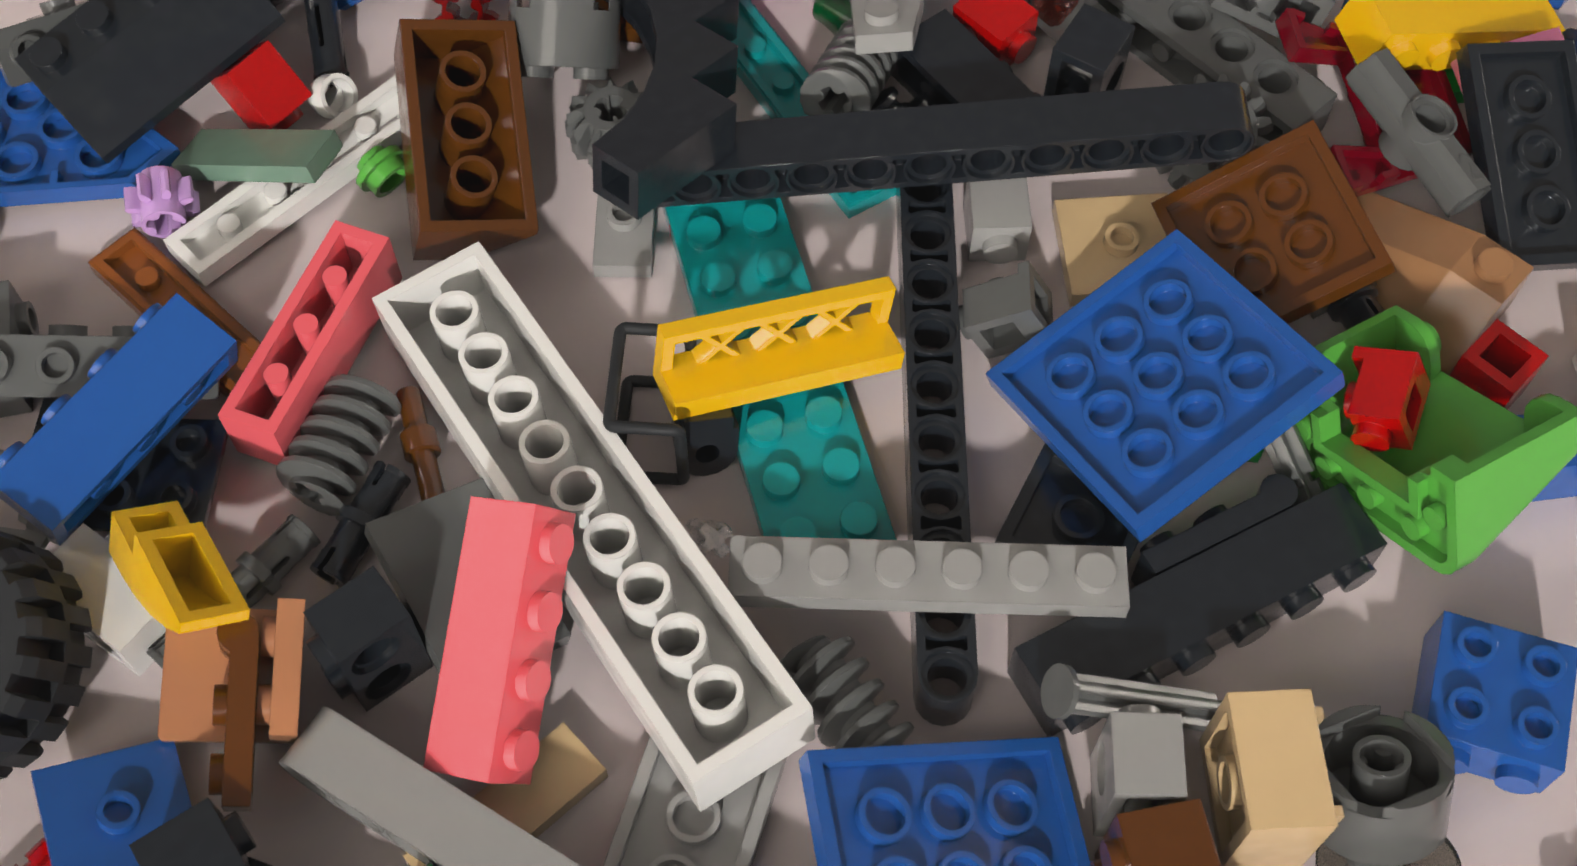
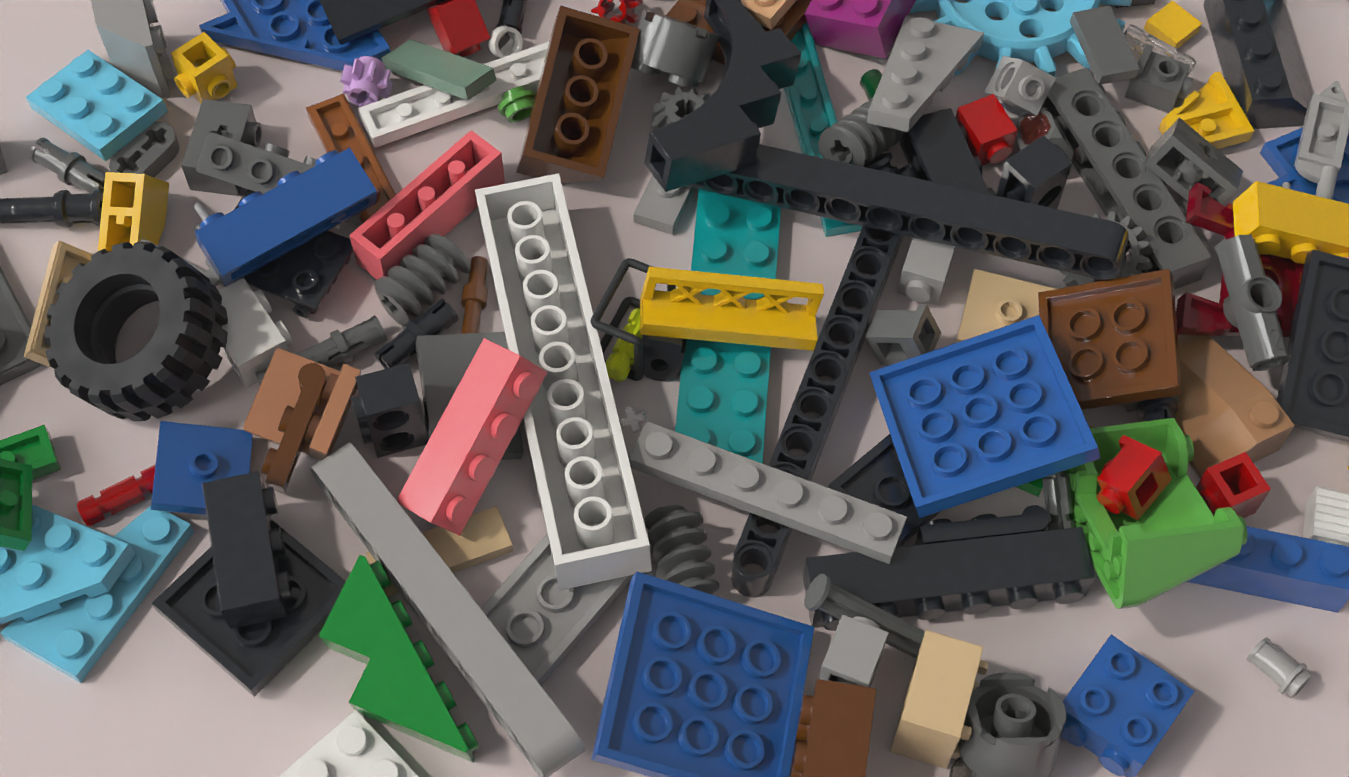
camera: 20 degrees right, 0 degrees up
yellow slope [109,501,250,634] -> none
none -> neon yellow axle [605,308,642,382]

